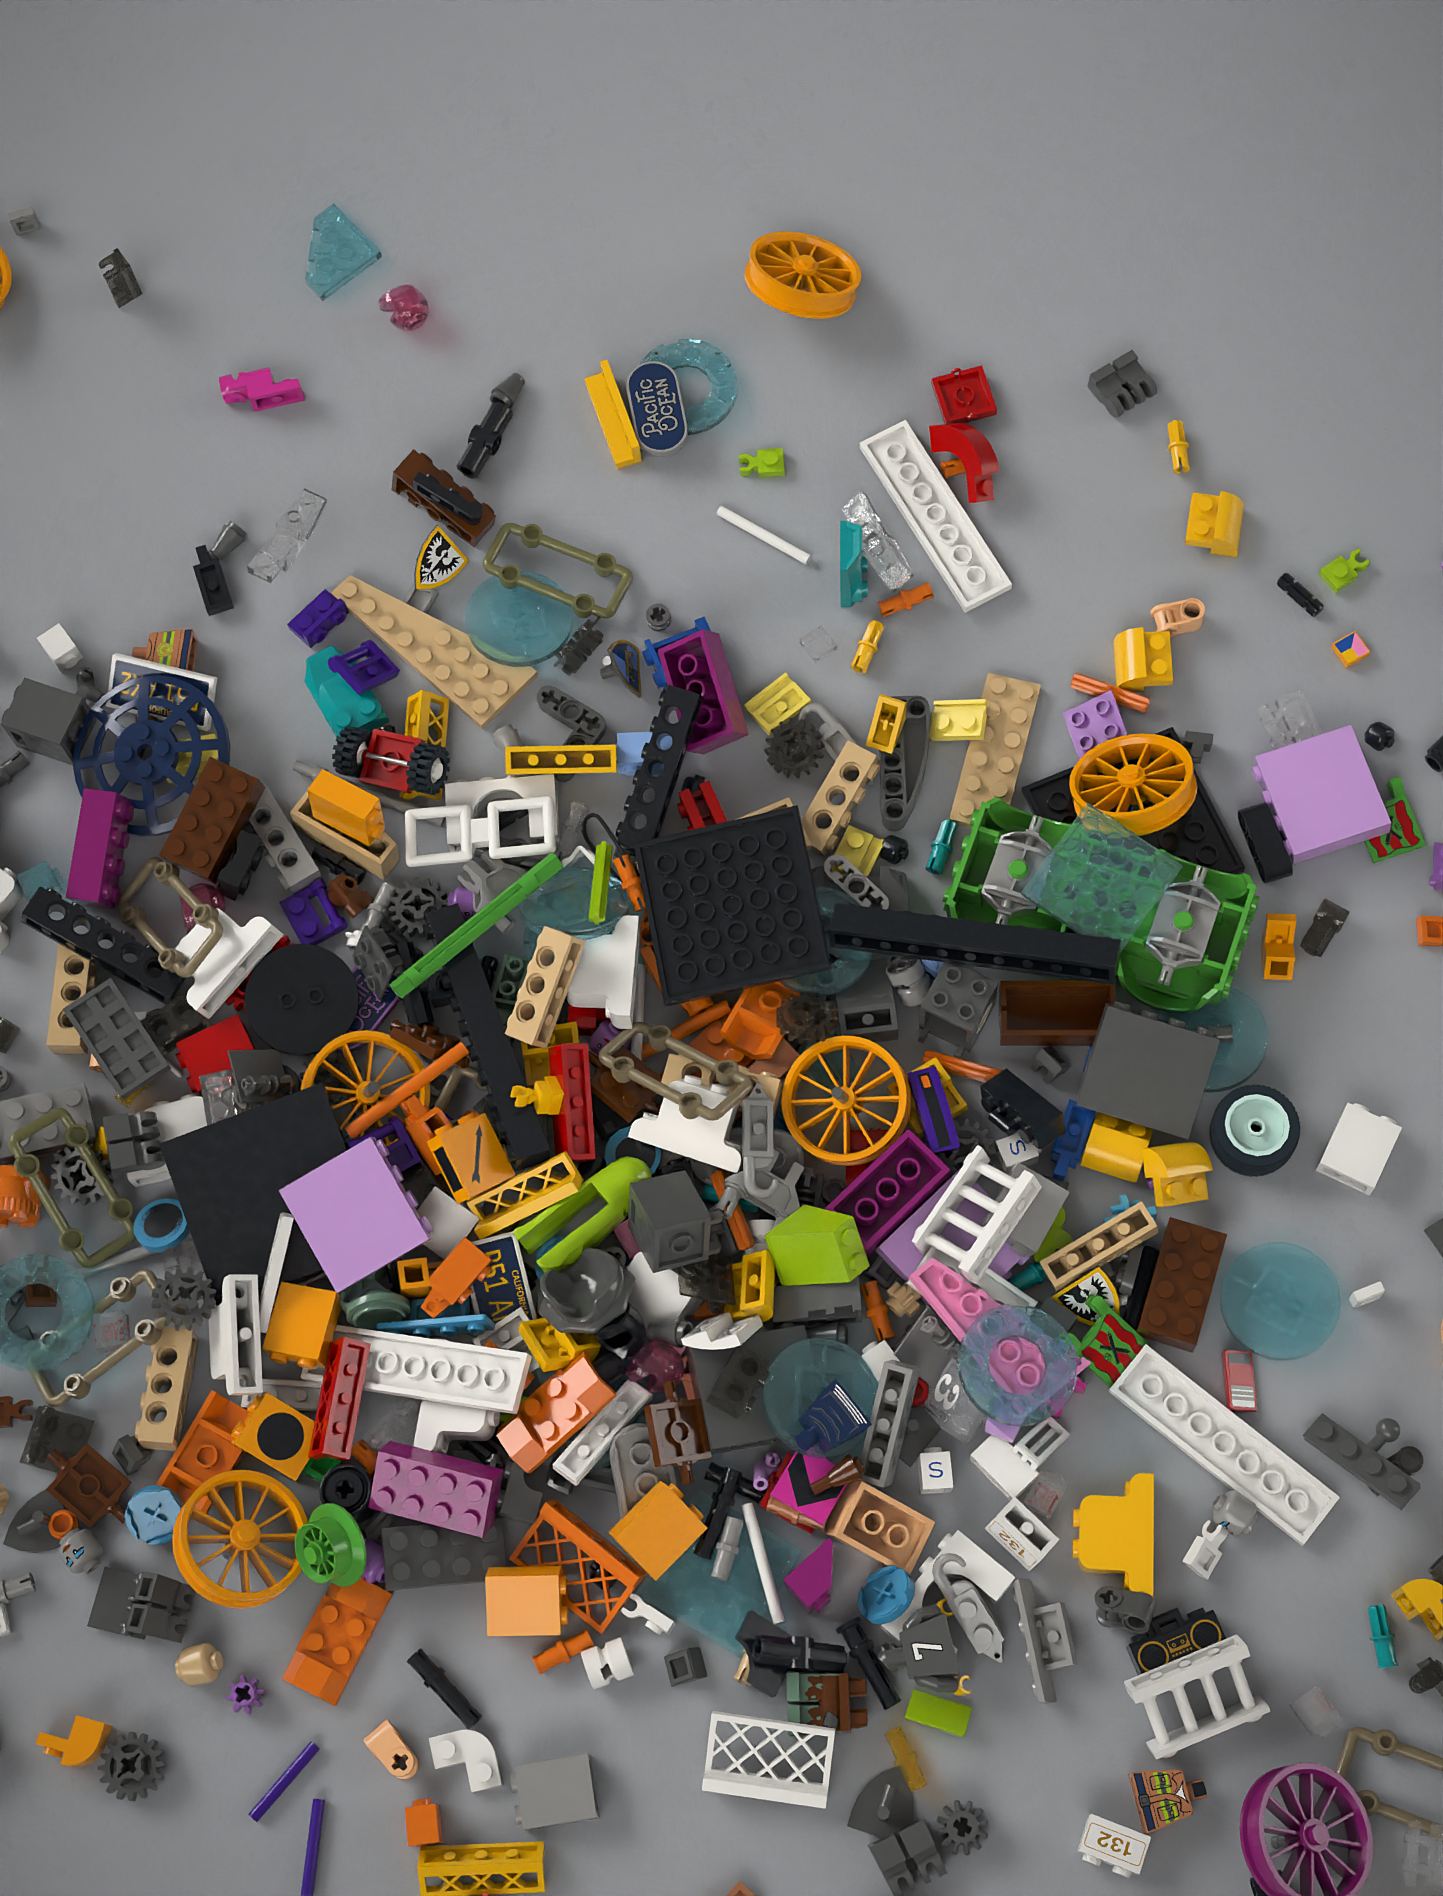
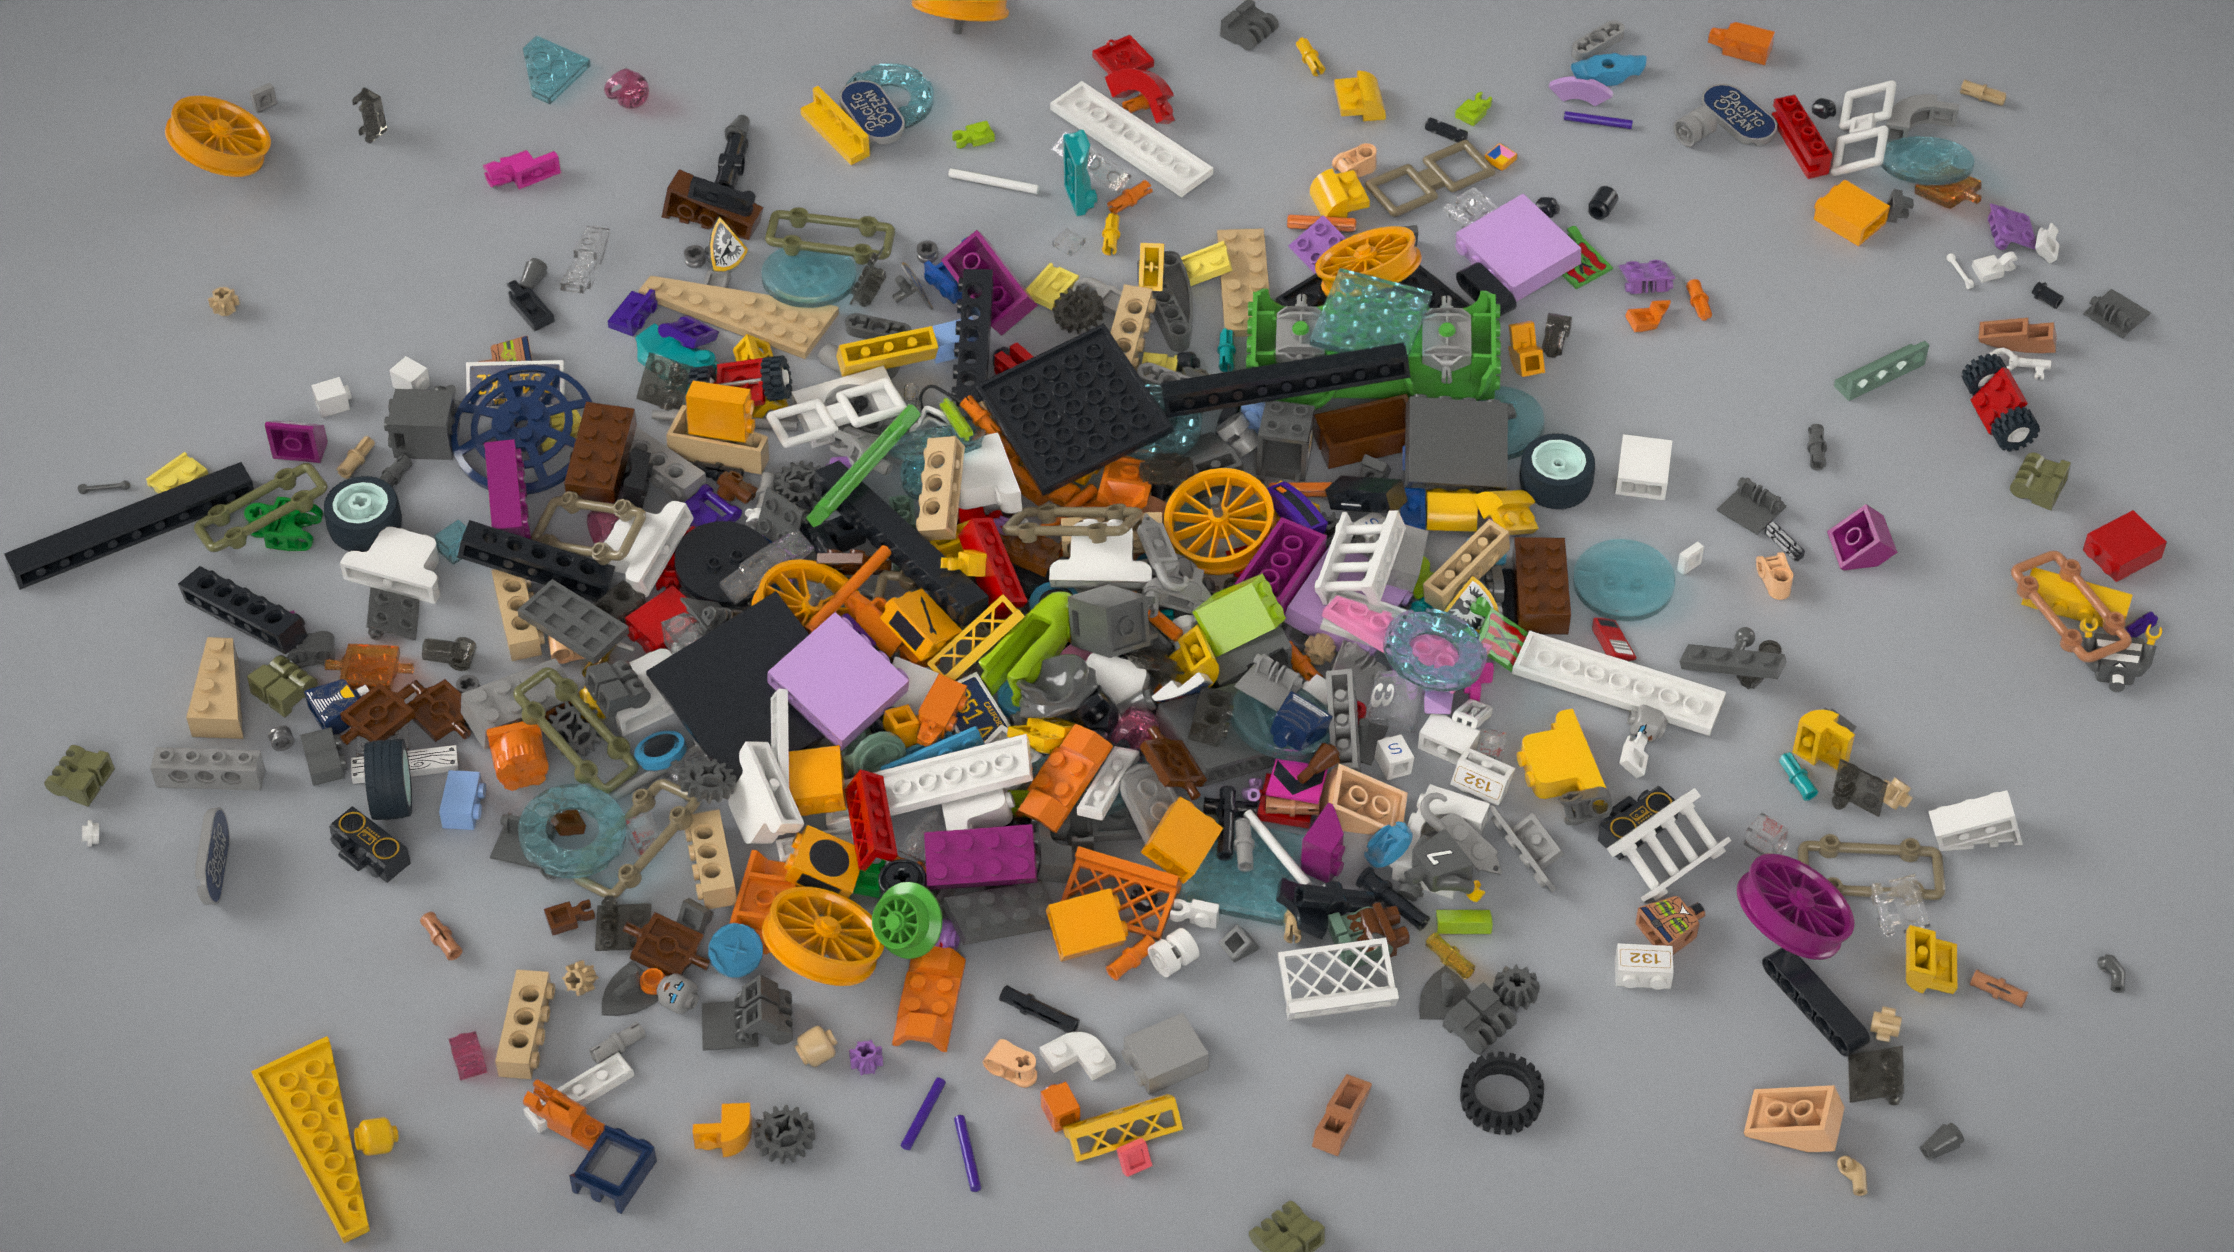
camera: 25 degrees left, 20 degrees down
none -> clear smoke hinge [636,352,693,411]
none -> flat silver bush [684,245,706,268]
none -> clear slope [719,530,814,605]
none -> light grey hinge [1235,653,1303,711]
none -> dark tan bar [1365,140,1496,217]

